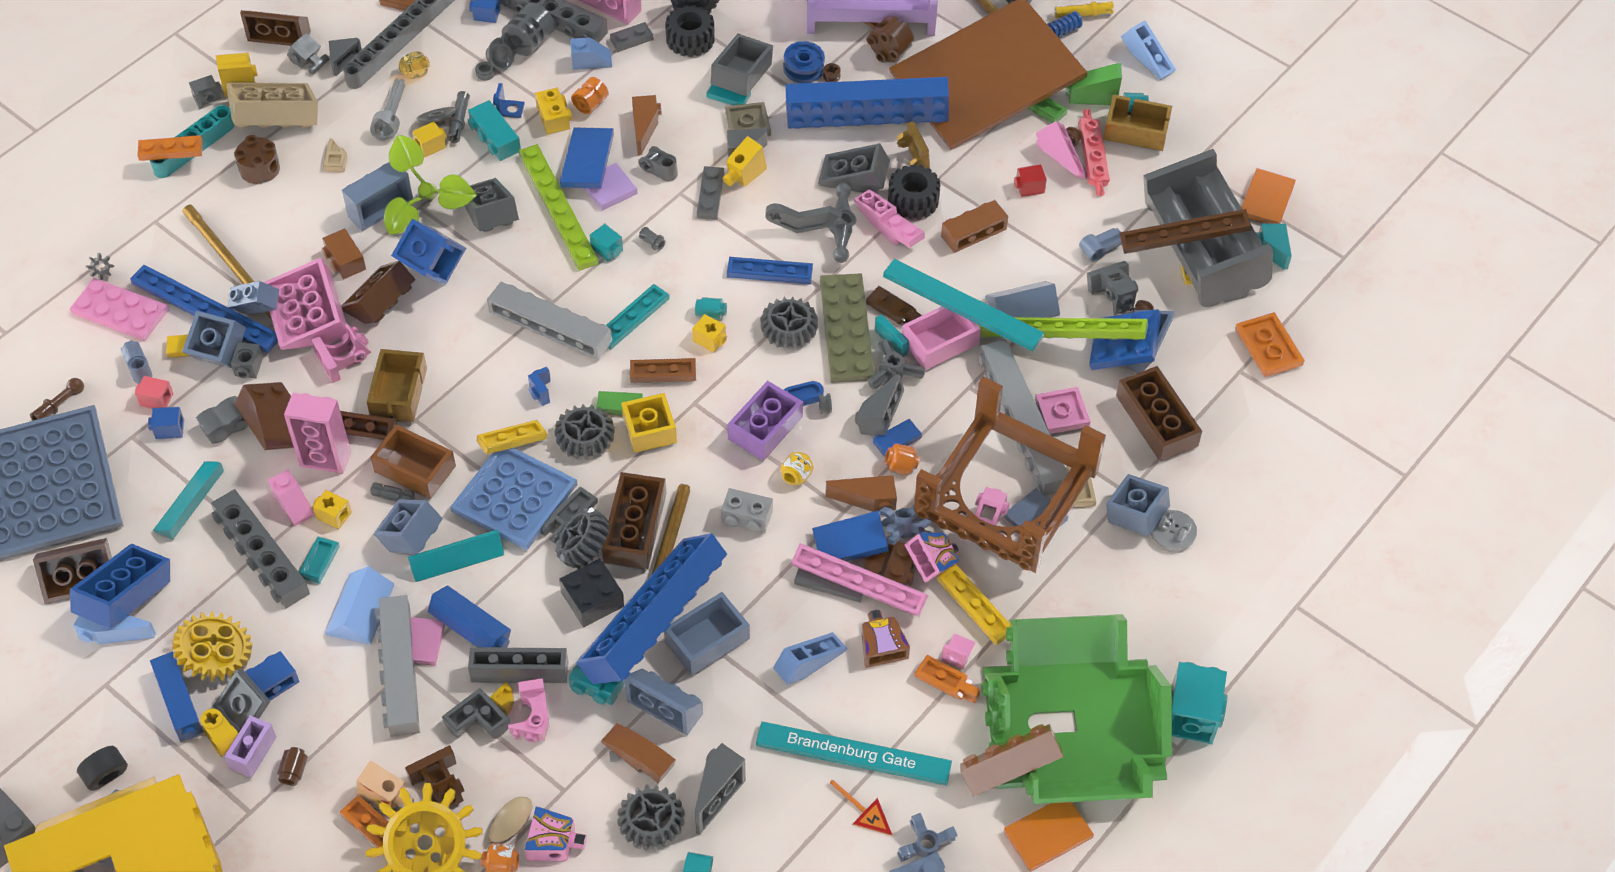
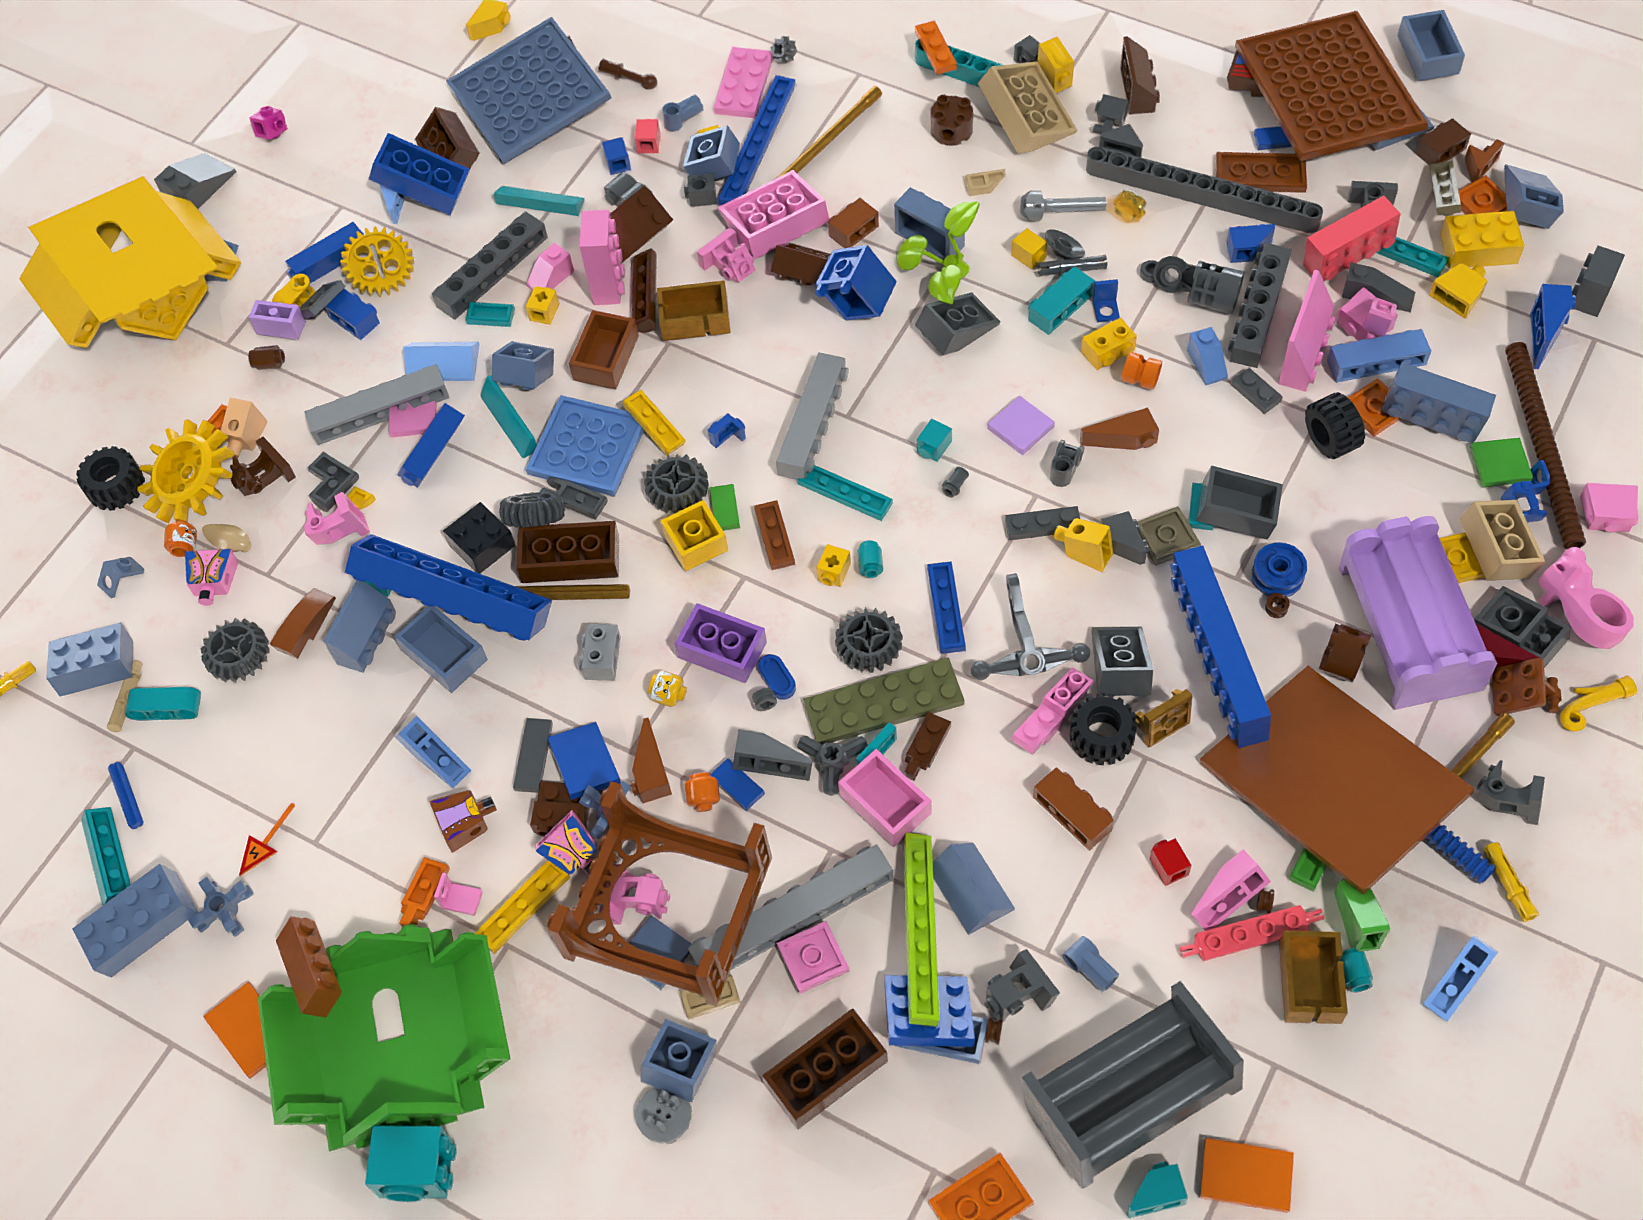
camera: 85 degrees right, 5 degrees up
black tyre [77,745,128,791] -> none
sand blue brick [228,281,279,316] -> none
dark grey axle [370,482,415,501] -> none
dark grey brick [468,647,569,683] -> none
lime plate [519,144,598,271] -> none
blue tile [560,127,614,189] -> none
black tyre [665,5,715,57] -> none
dark grey slope [695,743,746,835] -> none
teal tile [756,721,952,786] -> none
bright pink tile [791,543,928,617] -> none
teal tile [883,258,1044,352] -> none
reddish brown plate [1120,209,1251,254] -> none

